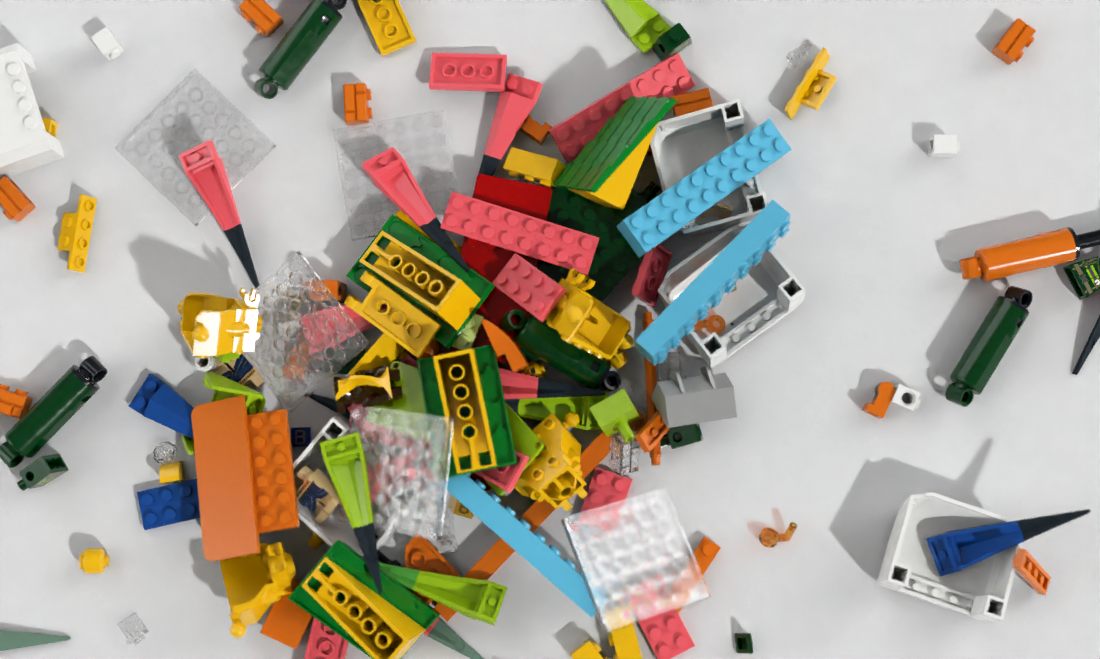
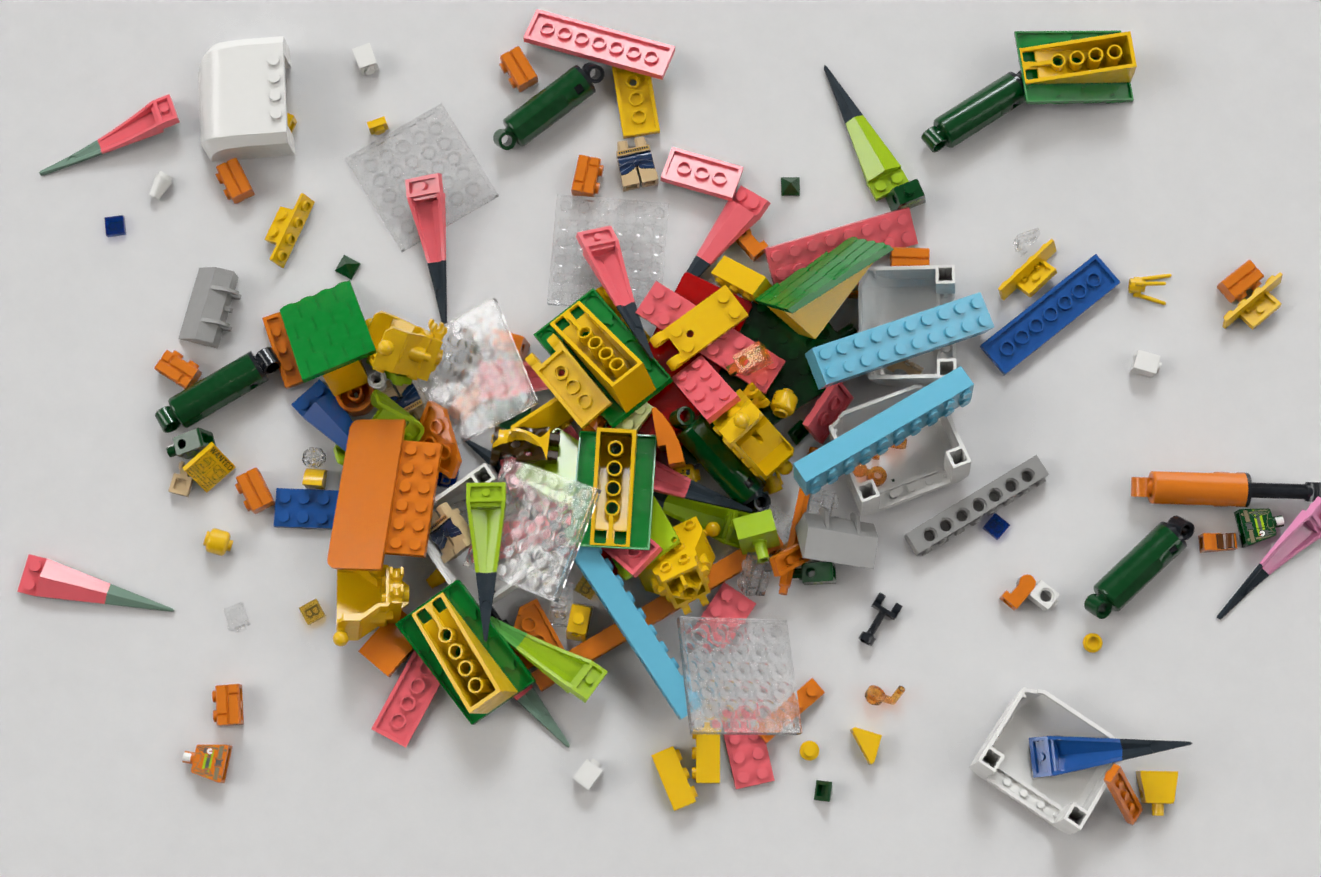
camera: 15 degrees right, 5 degrees down
none -> tan plate [168,461,194,497]
none -> light grey piece [178,267,242,348]
none -> yellow tile [182,442,236,493]
none -> orange brick [235,467,275,514]
none -> orange plate [262,312,304,389]
none -> green piece [280,280,377,396]
none -> clear yellow tile [299,599,326,625]
none -> dark green slope [335,255,361,280]
none -> orange brick [336,383,375,417]
none -> yellow plate [367,116,389,135]
none -> orange plate [419,401,462,479]
none -> yellow torso [566,602,593,642]
none -> hips [616,136,659,192]
none -> yellow hinge [649,285,749,371]
none -> torso [726,341,774,377]
none -> yellow head [770,388,798,418]
none -> dark green slope [781,177,800,196]
none -> dark green slope [787,420,809,445]
none -> yellow plate [799,741,819,761]
none -> yellow slope [850,727,882,765]
none -> black bar [858,592,903,646]
none -> light grey brick [904,455,1049,556]
none -> blue plate [980,254,1120,375]
none -> clear blue tile [983,513,1010,540]
none -> yellow plate [1083,633,1103,653]
none -> yellow plant [1128,274,1172,305]
none -> yellow torso [1136,771,1178,816]
none -> orange leg [1198,533,1238,553]
none -> yellow bracket [1222,272,1283,330]

